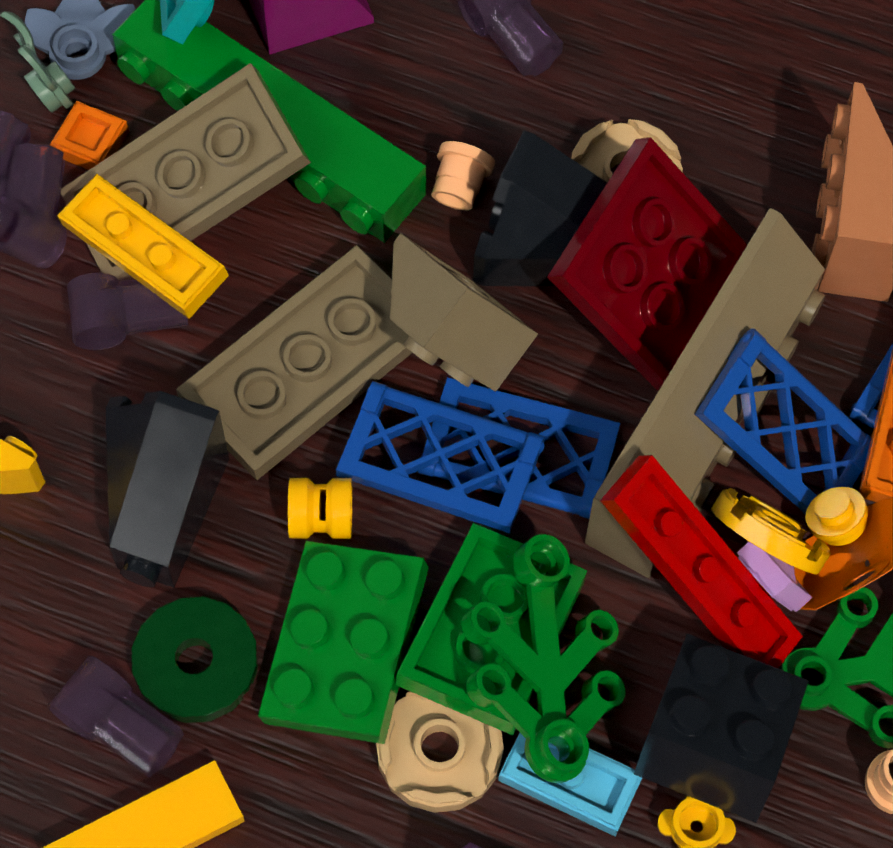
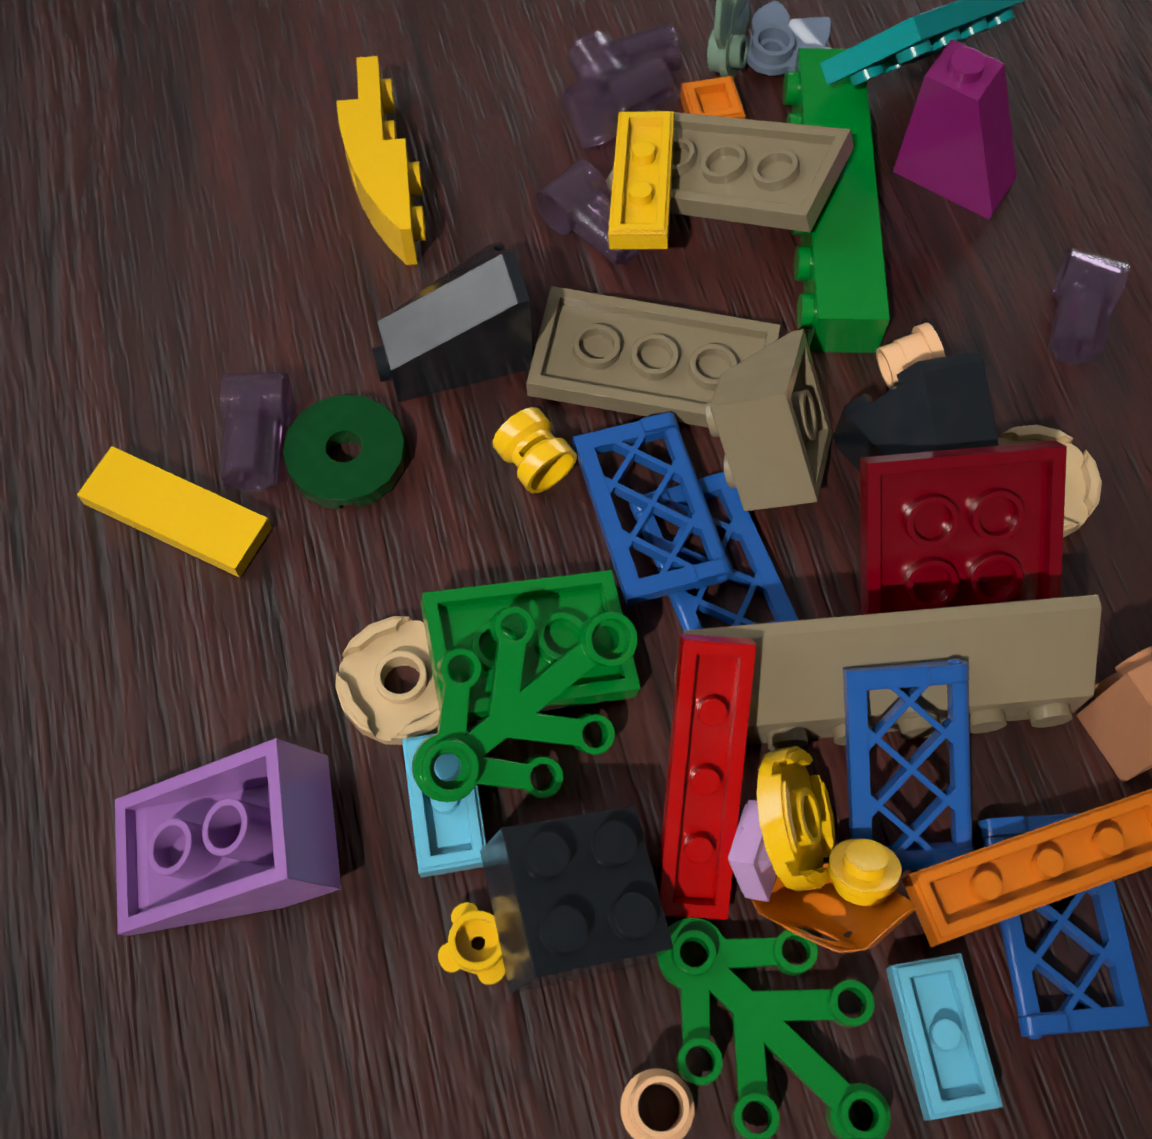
camera: 55 degrees right, 0 degrees up
green plate [258,541,429,744] -> none

